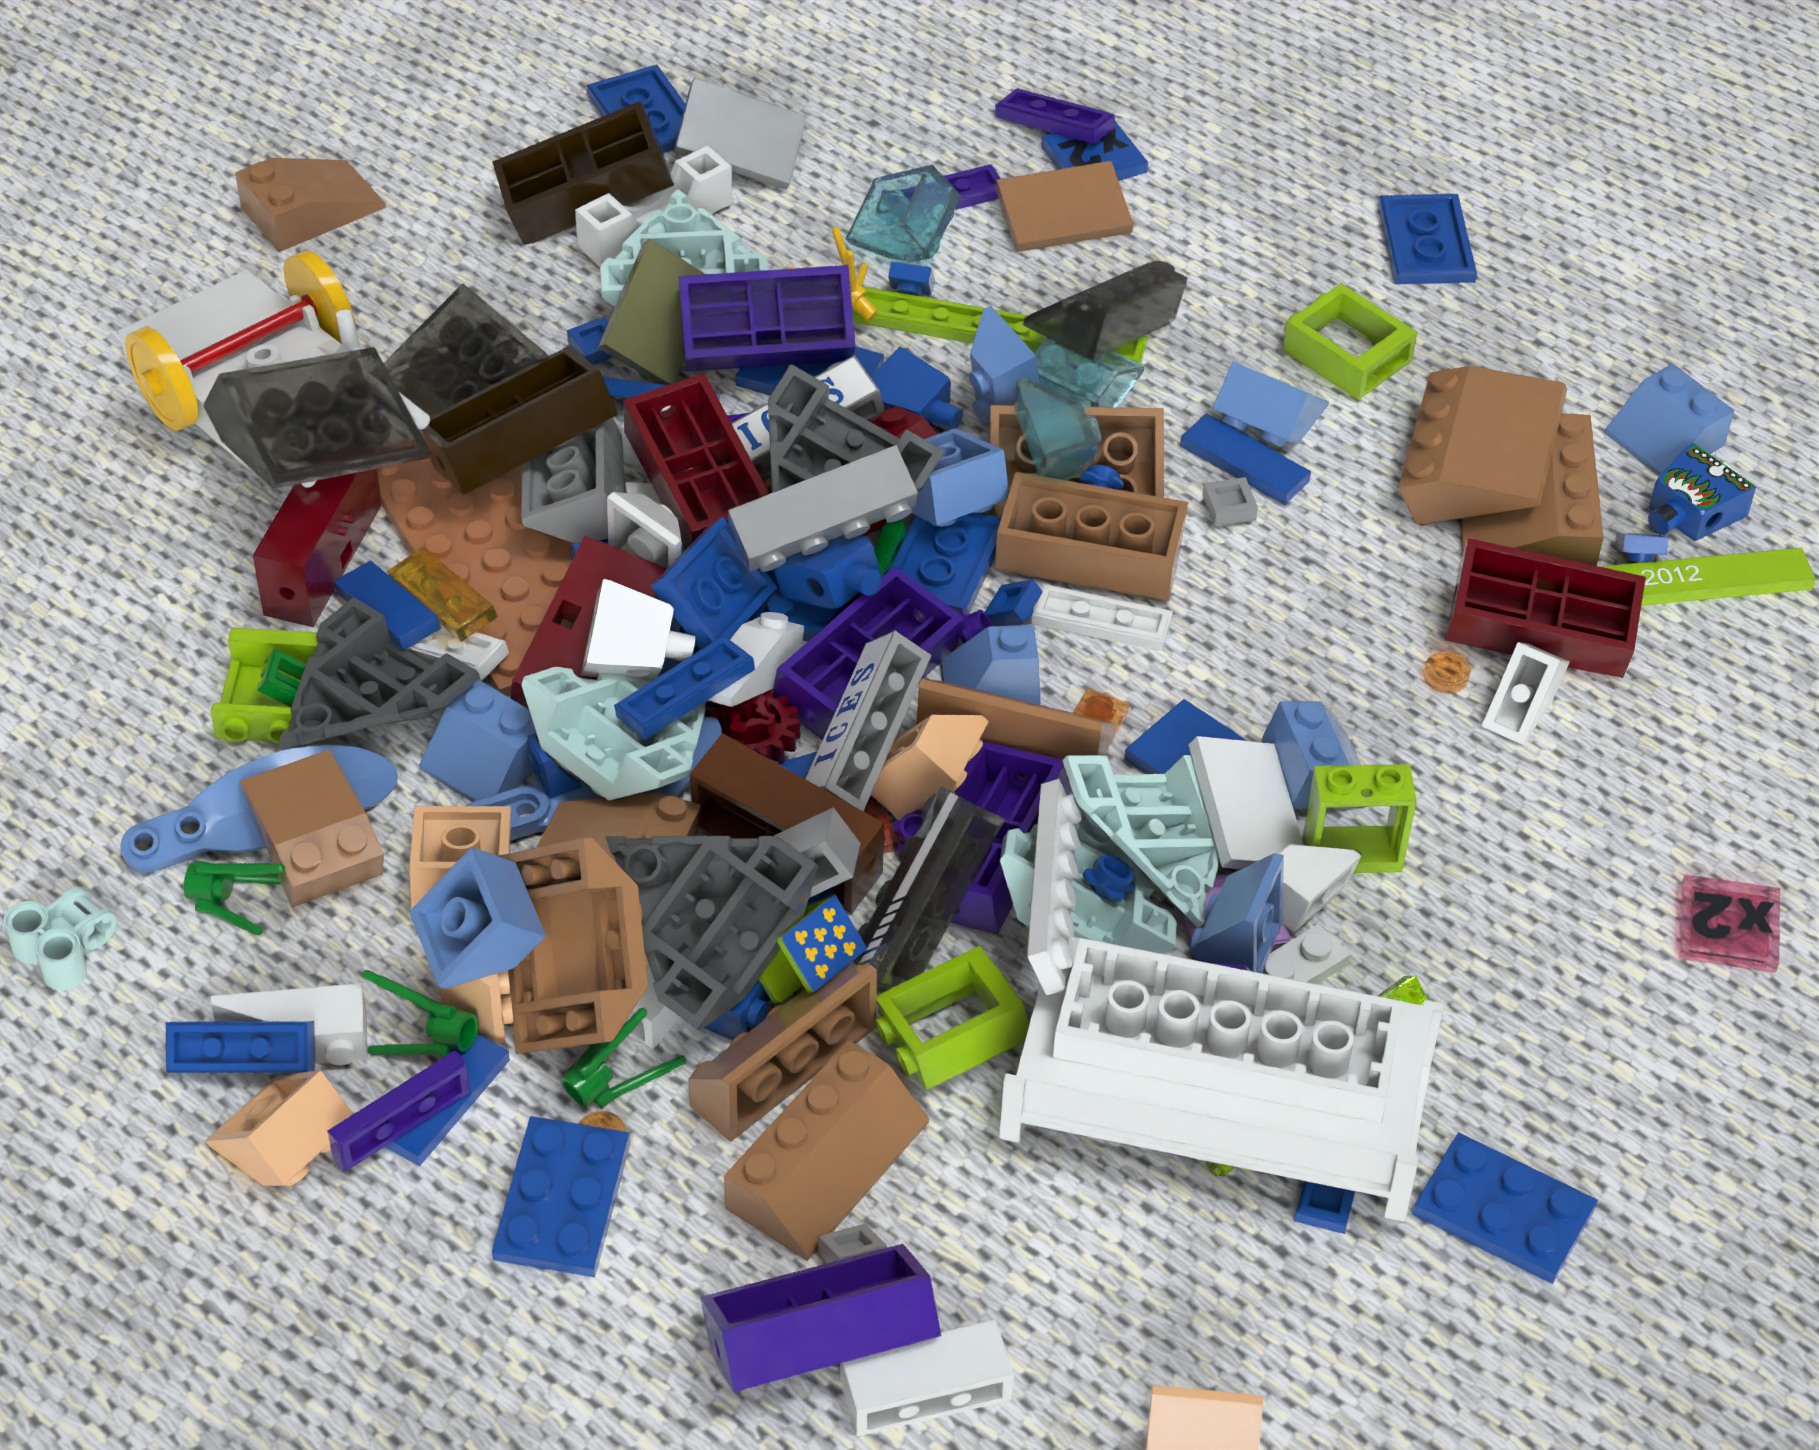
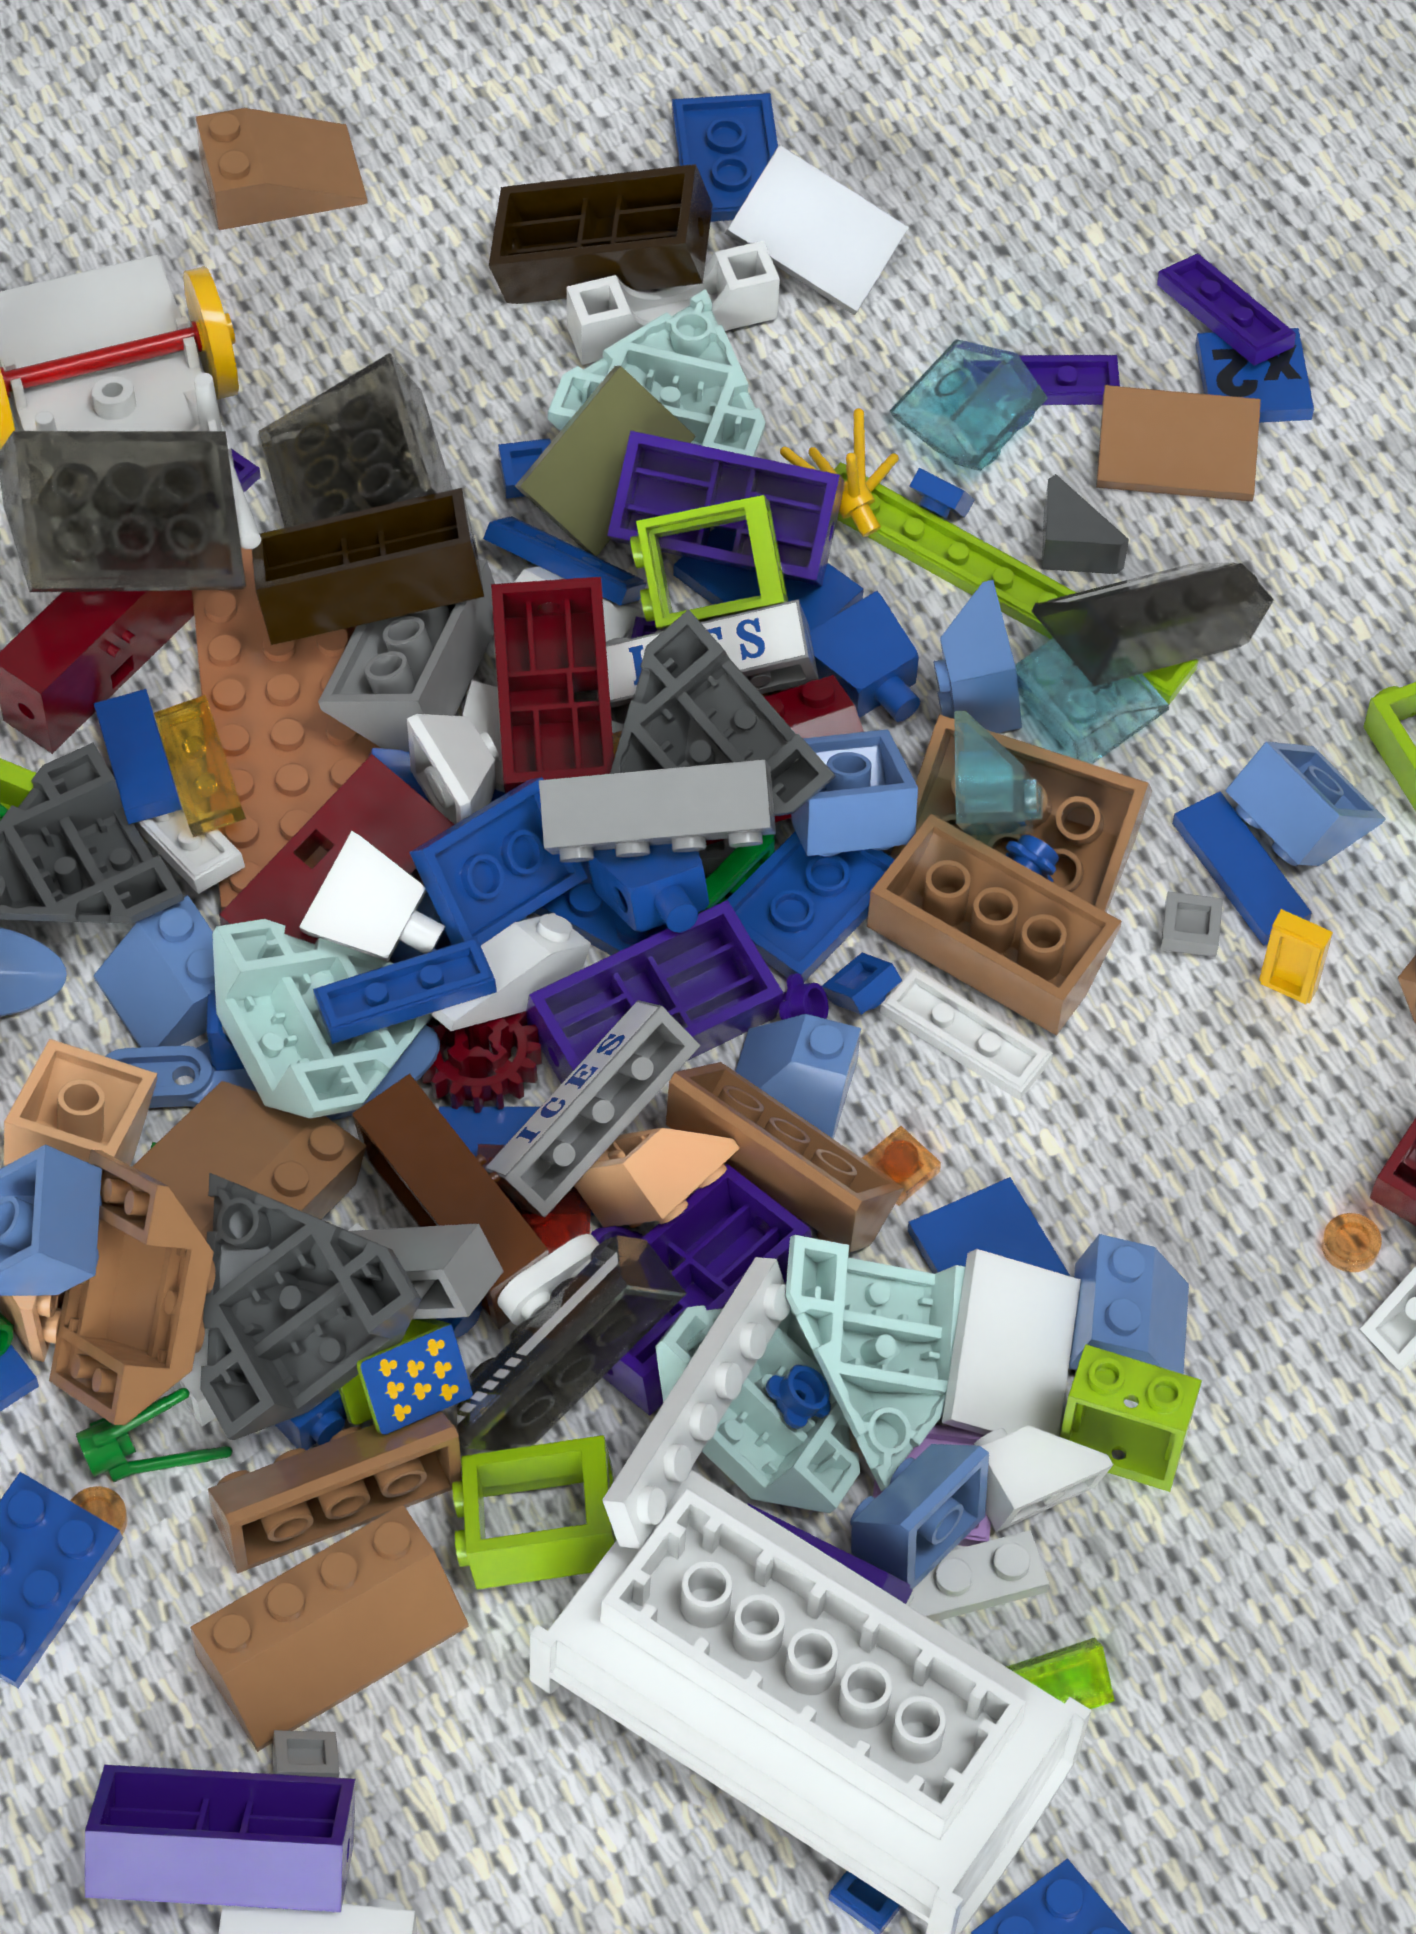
camera: 20 degrees right, 10 degrees up
none -> white plate [497,1234,608,1325]
none -> lime window [630,495,788,629]
none -> dark grey slope [1042,474,1129,574]
none -> yellow tile [1259,909,1333,1004]

